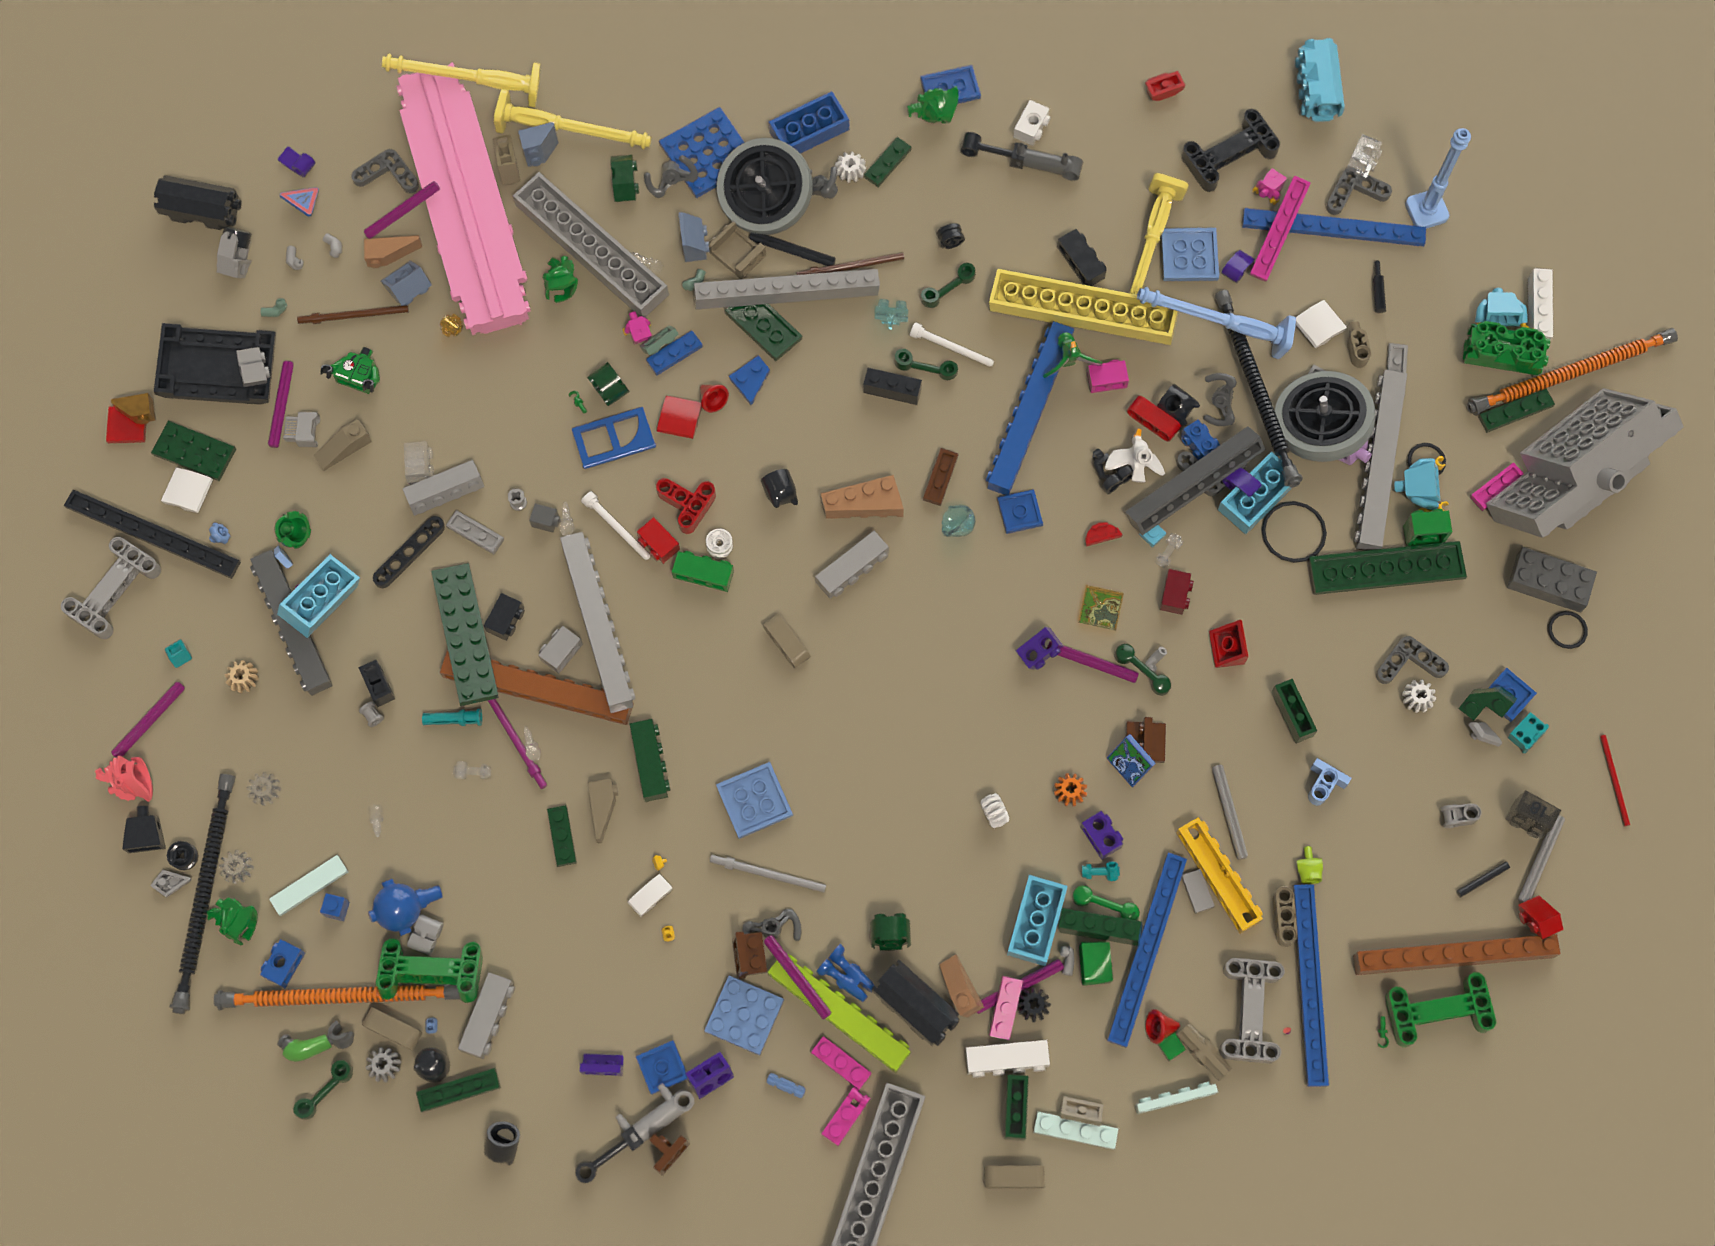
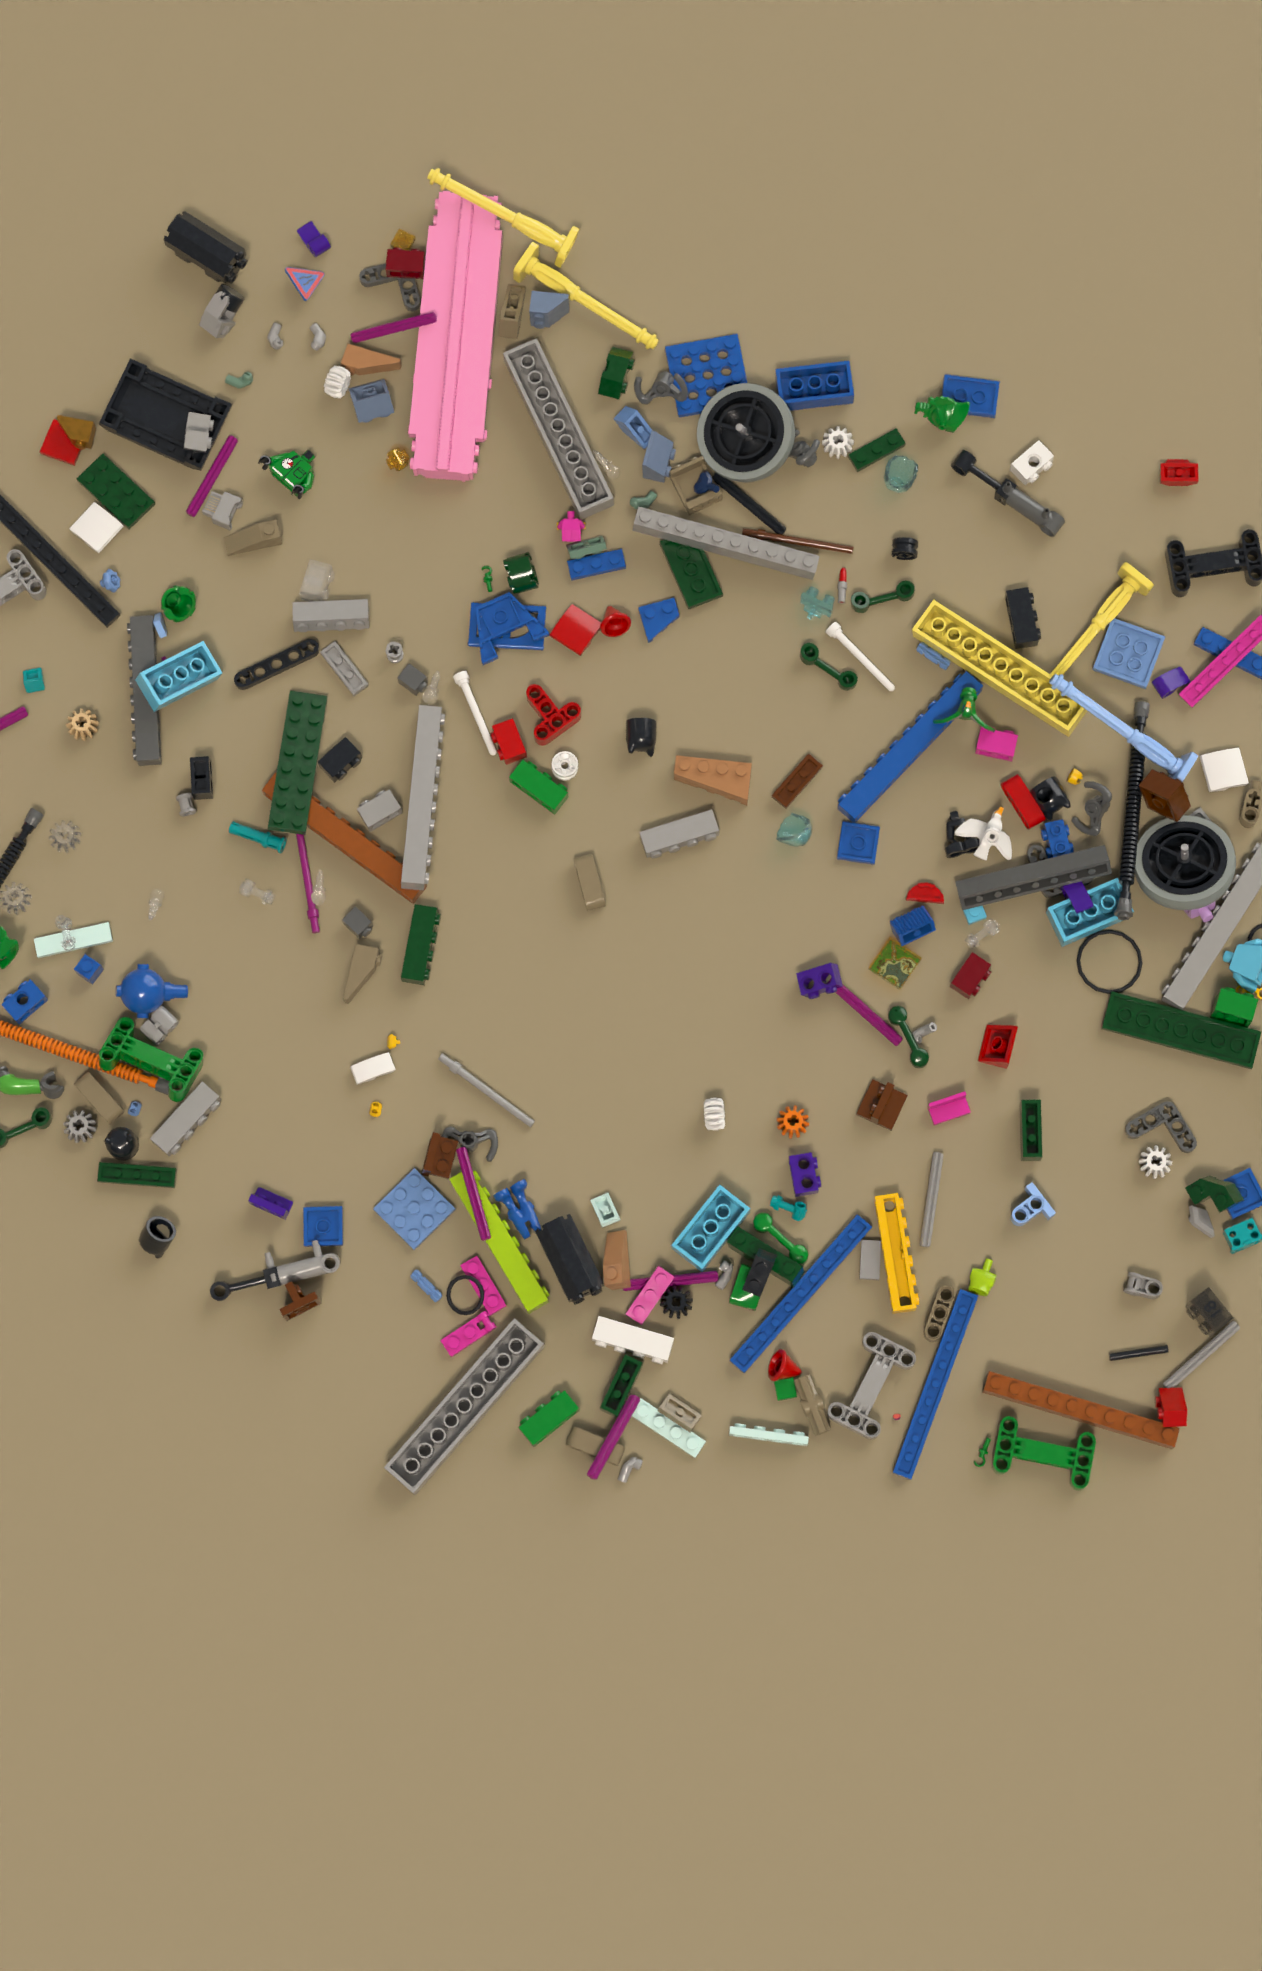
camera: 25 degrees right, 5 degrees up
reddish brown bar [297,305,409,324] -> none
green helmet [543,256,578,303] -> none
dark green plate [547,805,577,867] -> none
dark purple brick [685,1052,734,1099] -> none
medium blue plate [716,762,793,839] -> none
black brick [863,368,922,405] -> none
dark green brick [870,913,911,951] -> none
tile [1107,734,1156,787] -> none
dark pink piece [1253,168,1287,205] -> none
none -> clear bar [55,915,76,950]
none -> white gear [324,366,351,398]
none -> dark grey brick [342,907,373,939]
none -> dark red brick [385,248,425,279]
none -> clear yellow plate [390,229,416,250]
none -> black piece [446,1275,484,1315]
none -> blue wing [475,592,550,665]
none -> green brick [518,1390,580,1447]
none -> magenta axle [587,1395,640,1480]
none -> light aqua slope [590,1193,620,1228]
none -> medium blue slope [614,406,653,449]
none -> light grey arm [618,1457,643,1483]
none -> dark blue rock [694,471,720,494]
none -> black brick [742,1248,777,1297]
none -> light grey piece [838,568,847,604]
none -> clear light blue hair [884,455,918,493]
none -> blue brick [890,906,936,947]
none -> medium blue axle [916,642,951,670]
none -> dark pink panel [927,1091,971,1126]
none -> yellow hinge [1067,768,1083,785]
none -> reddish brown brick [1139,769,1191,822]

